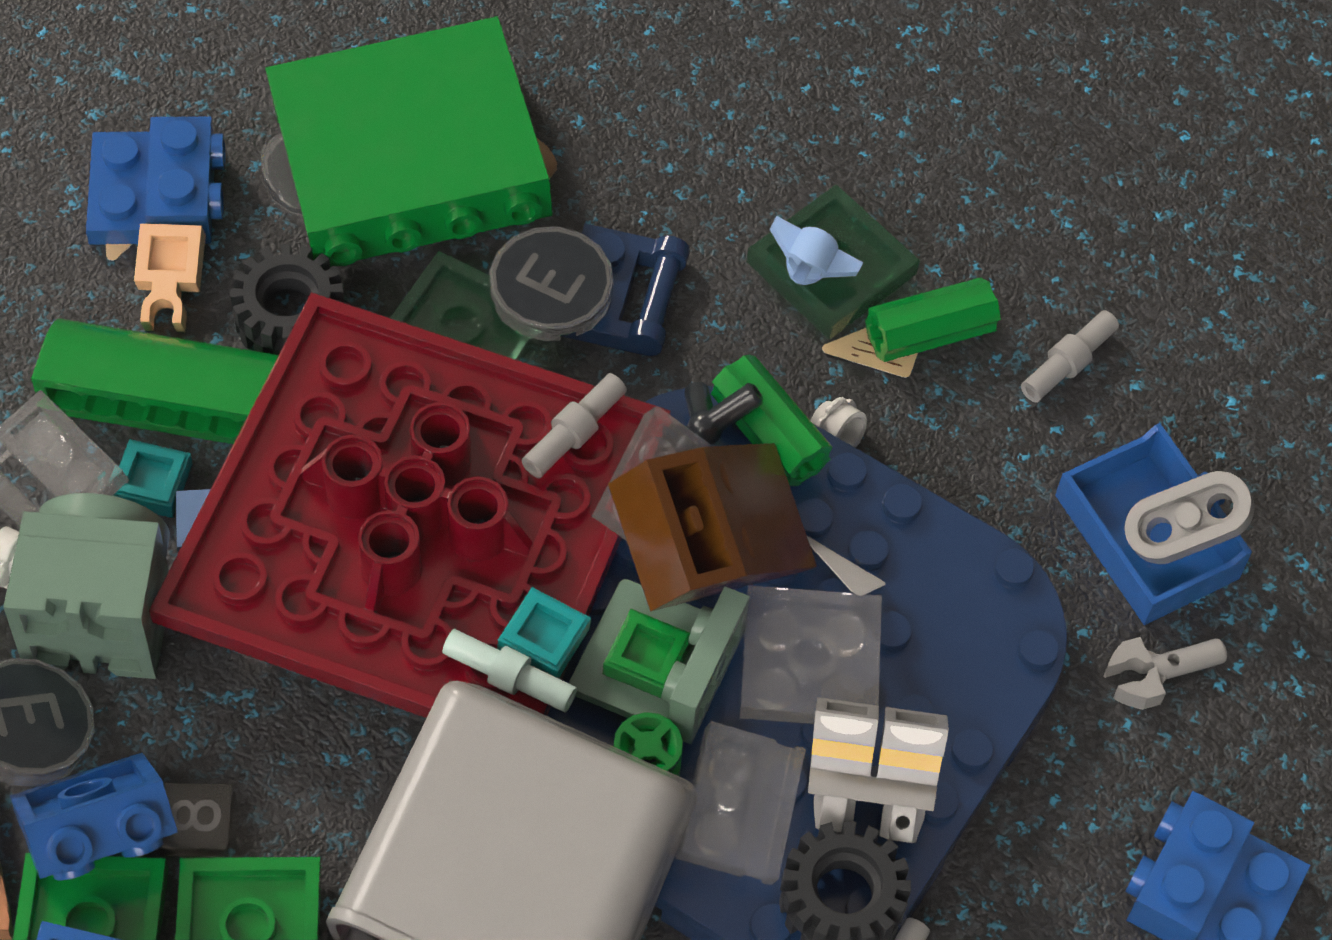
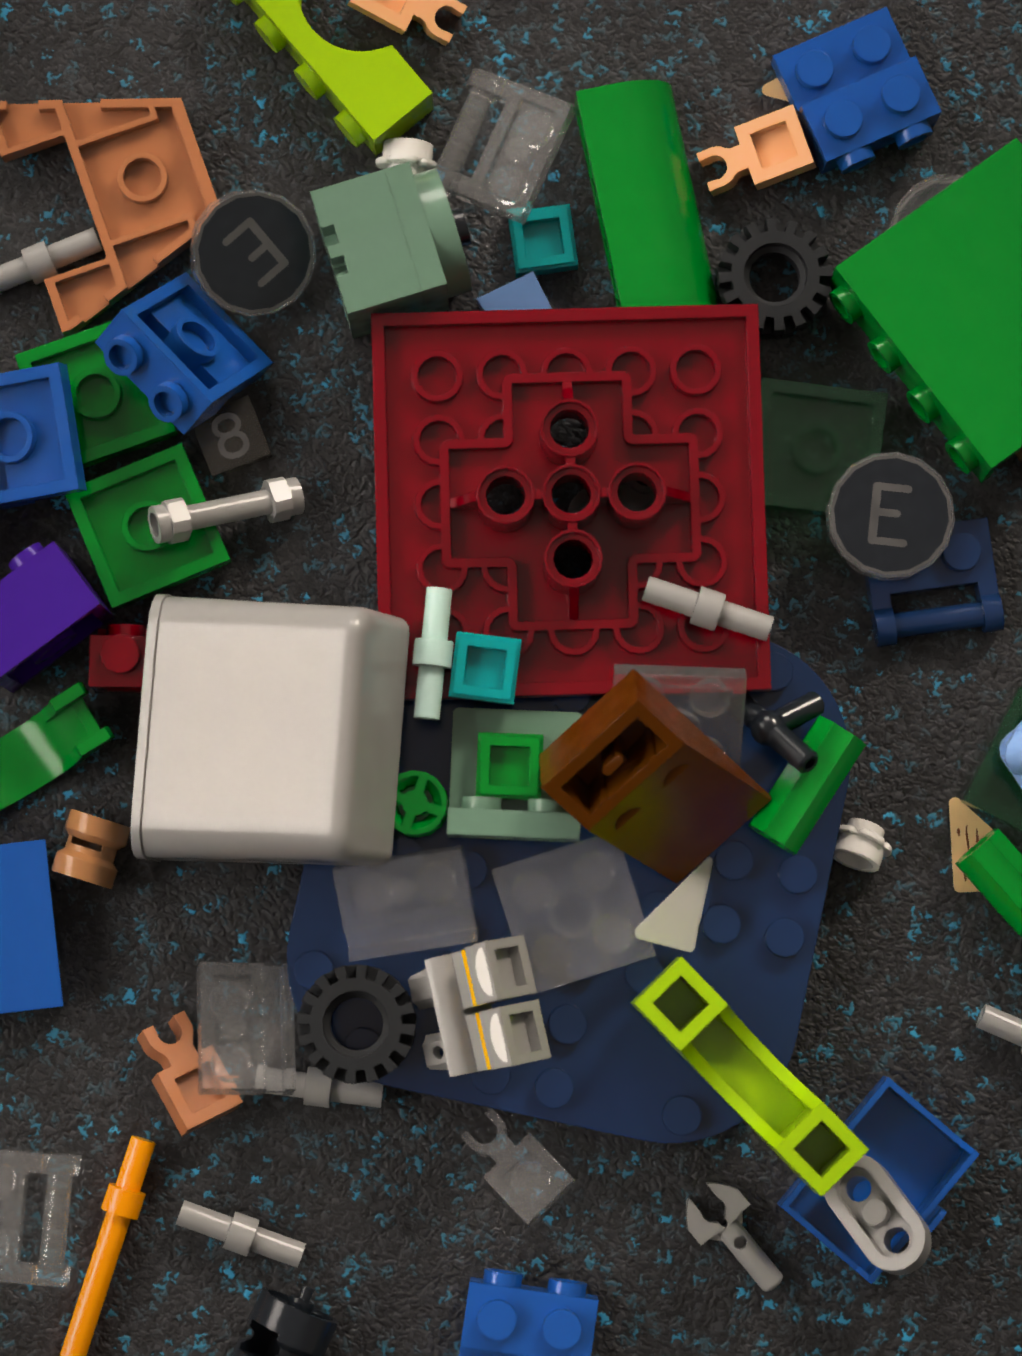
camera: 70 degrees right, 25 degrees up
none -> light grey bar [148,477,305,544]
none -> clear plate [460,1108,576,1227]
none -> lime arch [630,956,869,1197]

